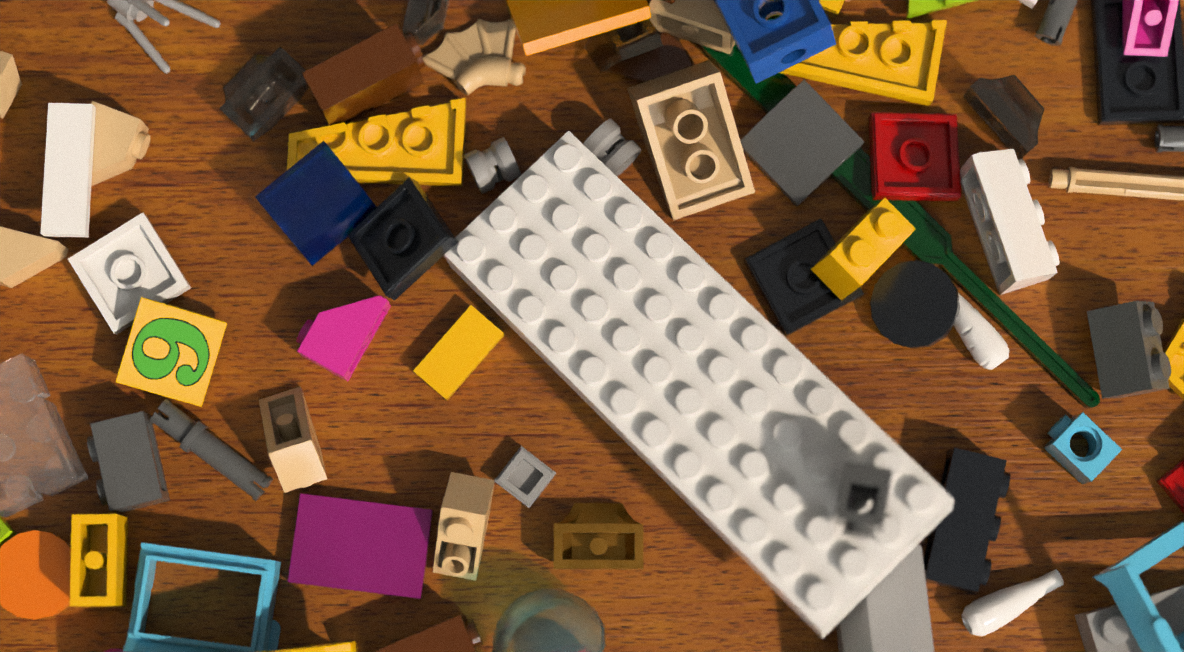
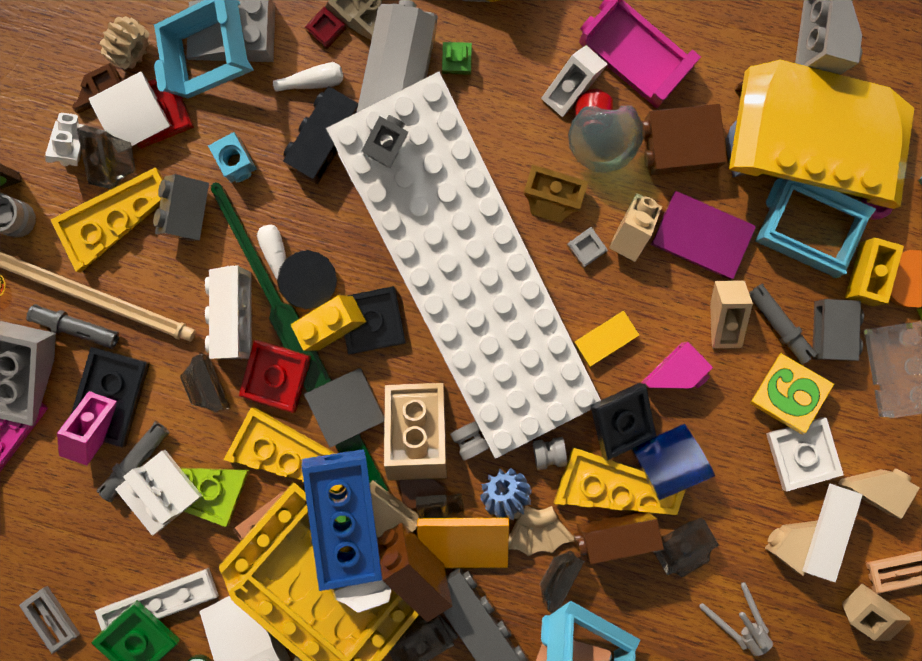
camera: 155 degrees left, 5 degrees up
none -> medium blue gear [480,468,532,520]

